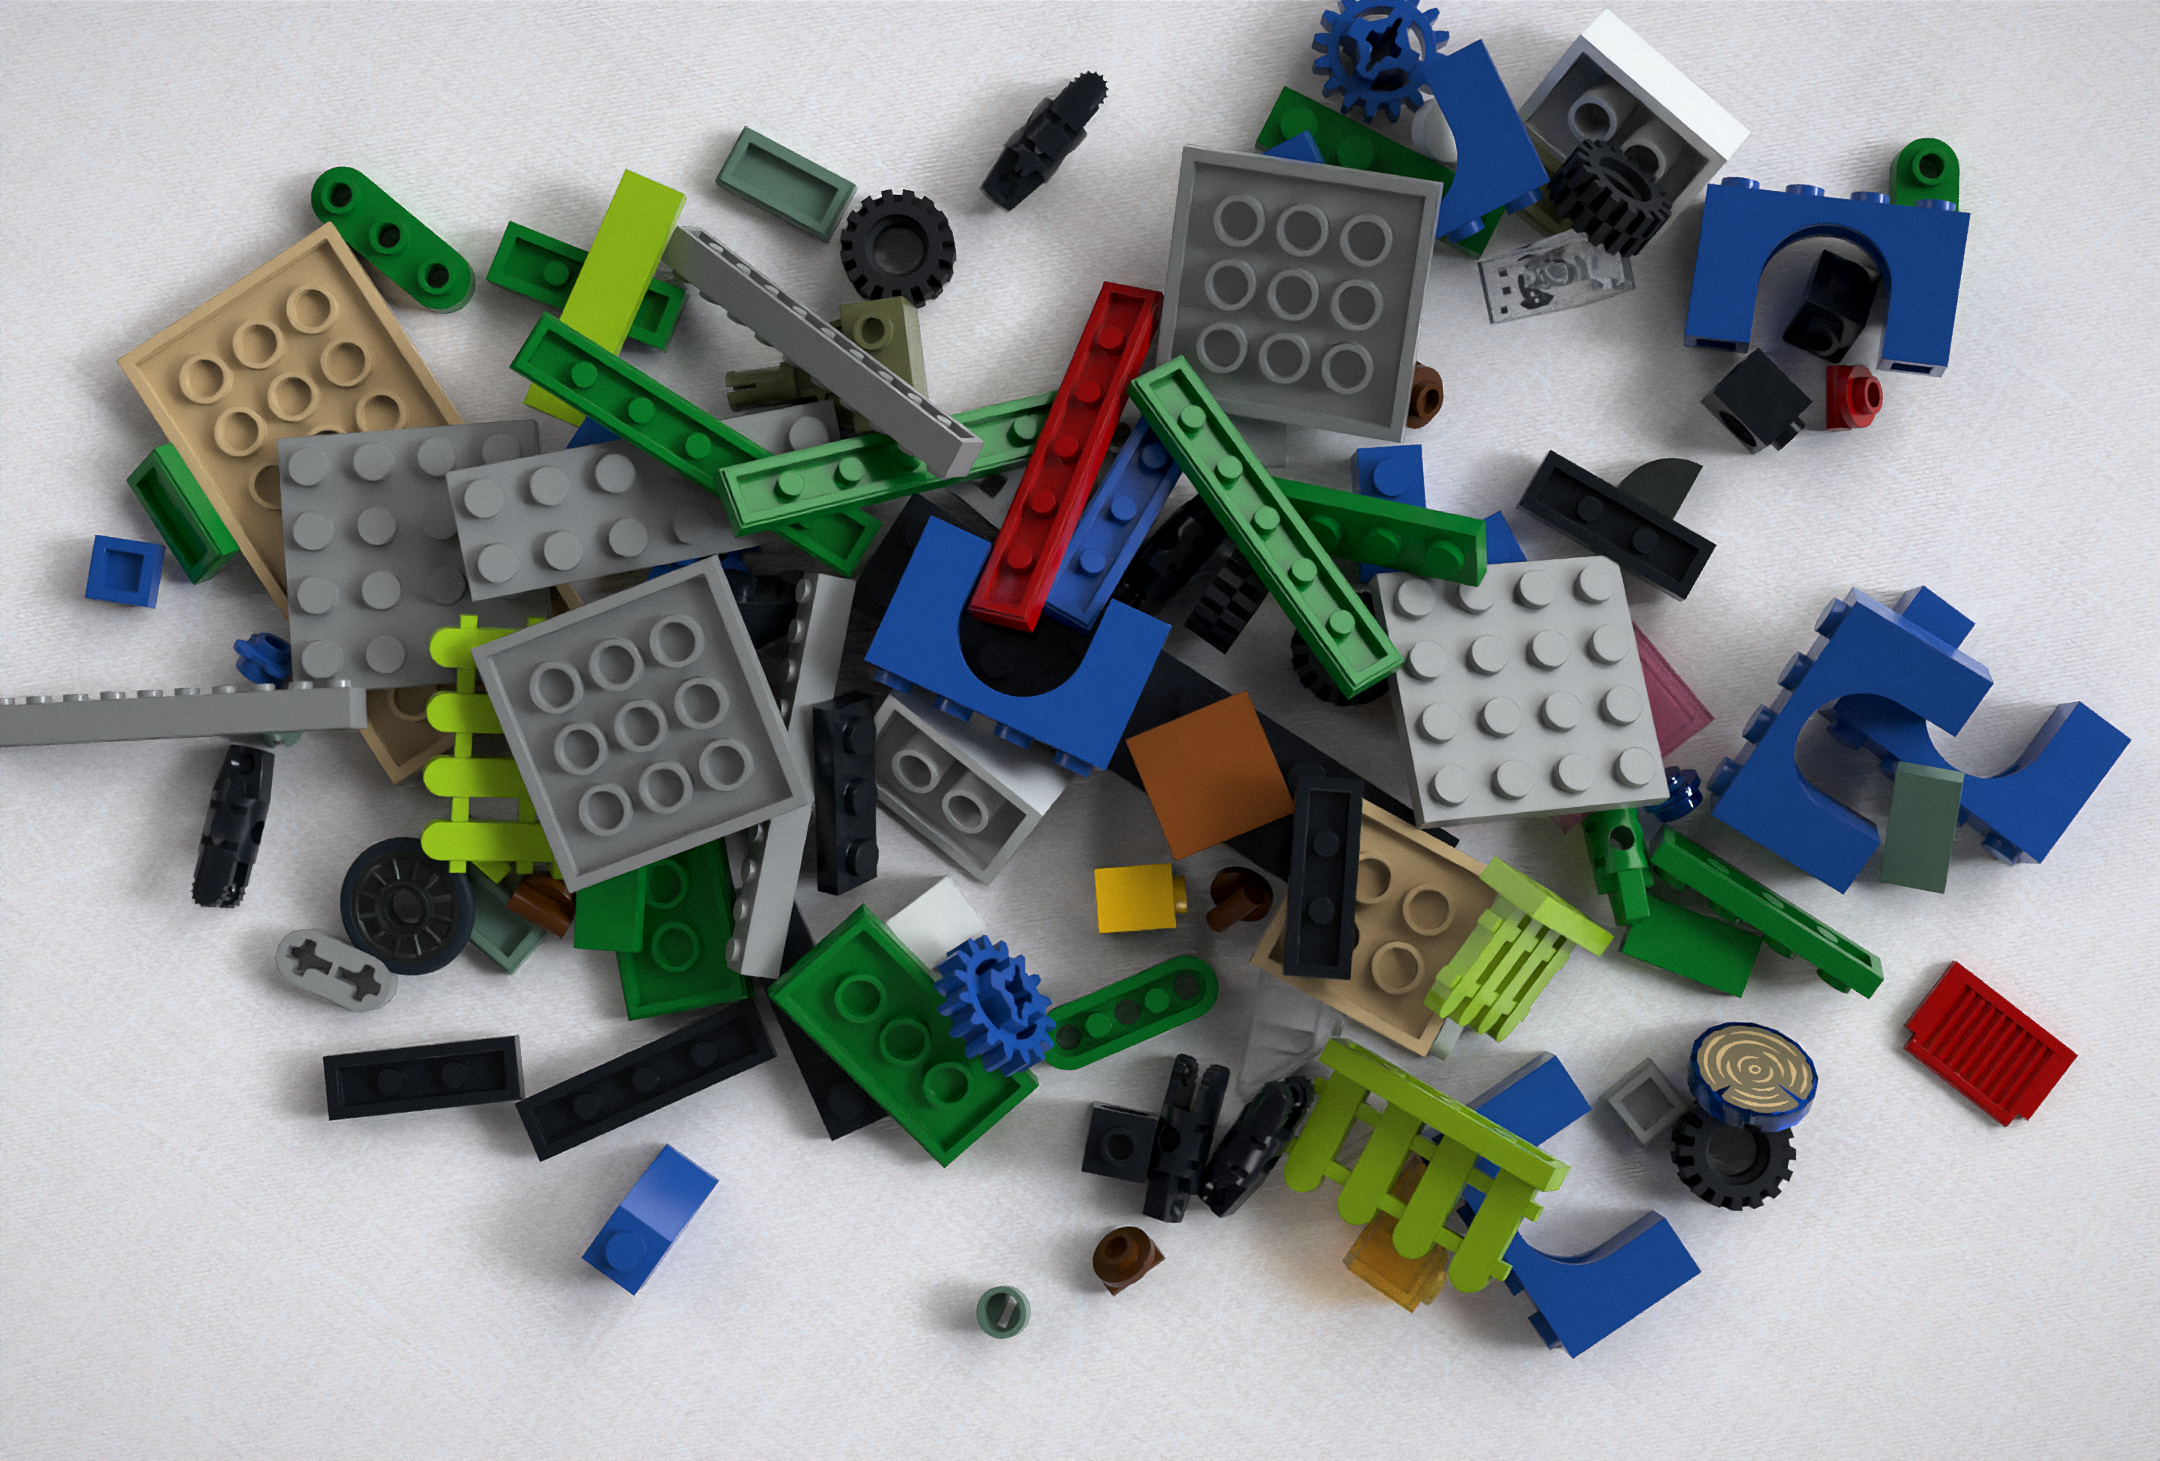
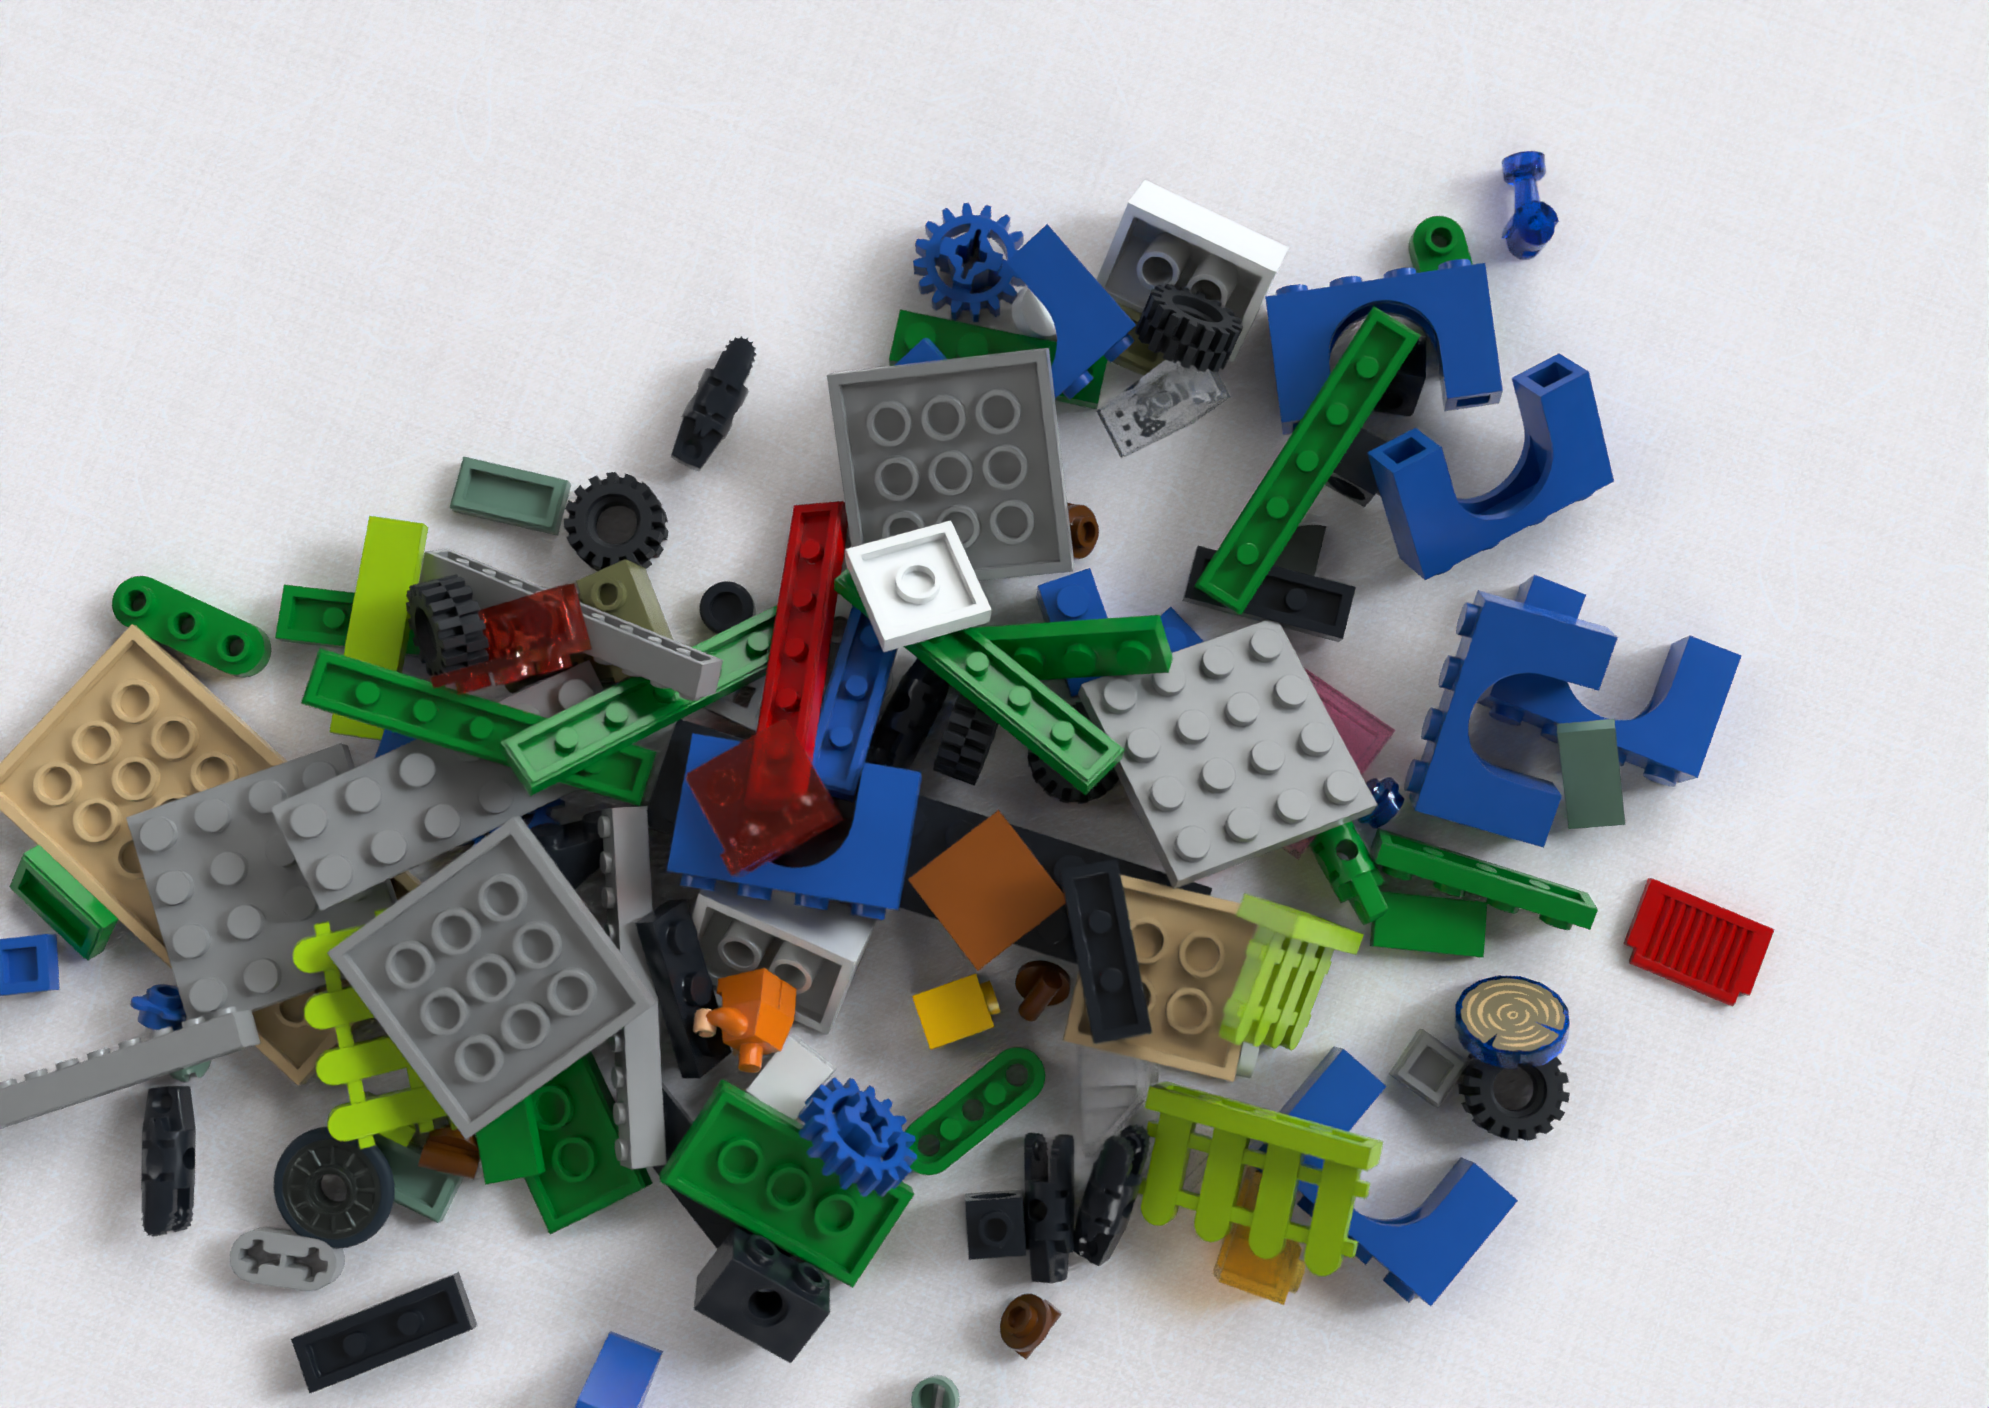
camera: 20 degrees left, 5 degrees down
black plate [514,998,778,1162] -> none
red plate [1826,364,1883,432] -> none
none -> black tyre [406,574,489,683]
none -> clear red bracket [430,583,592,695]
none -> clear red bracket [686,720,844,878]
none -> orange piece [693,968,797,1073]
none -> black brick [694,1227,830,1363]
none -> black tile [699,581,756,635]
none -> white plate [845,520,991,652]
none -> green tile [1194,307,1421,616]
none -> blue arch [1367,353,1614,580]
none -> clear blue leg [1501,151,1559,260]

